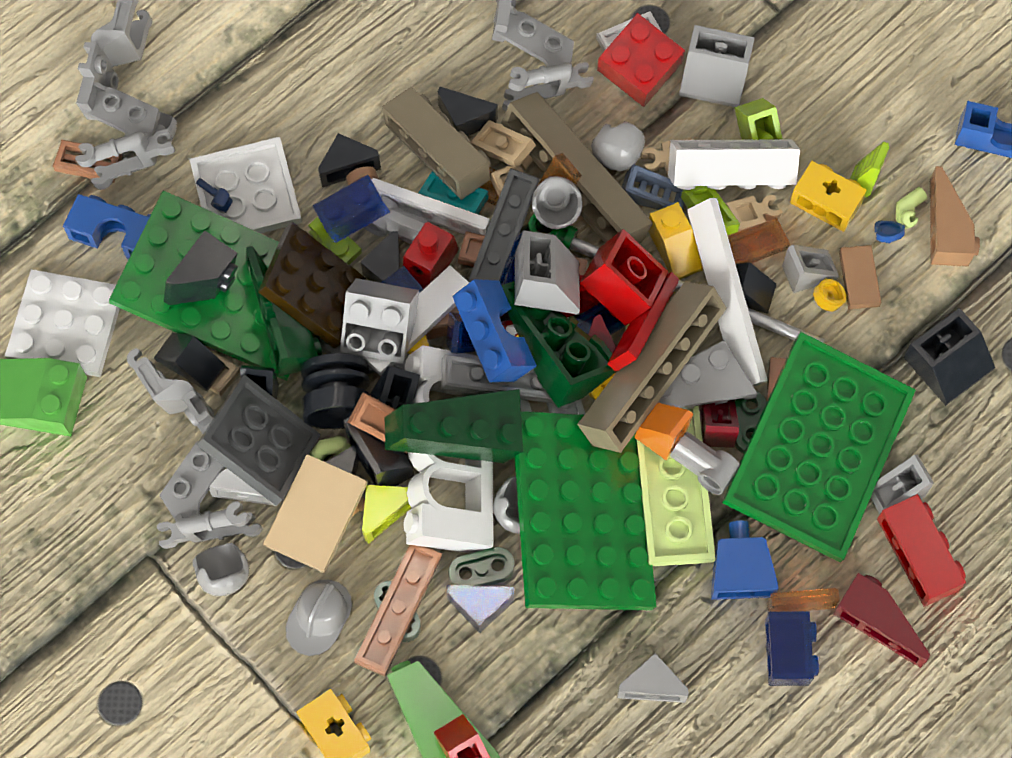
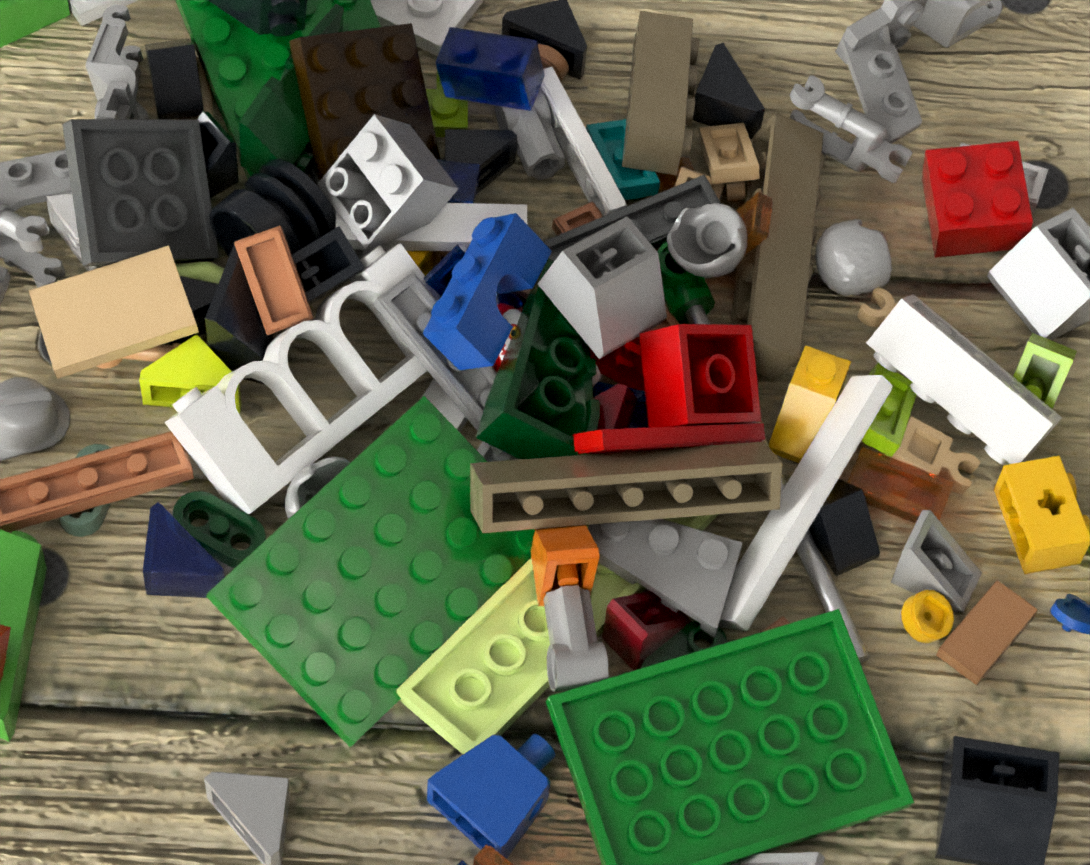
camera: 40 degrees right, 10 degrees down
dark green wedge [384,389,523,463] -> none
red torso [402,222,459,293] -> none
sand blue slope [622,164,685,210] -> none

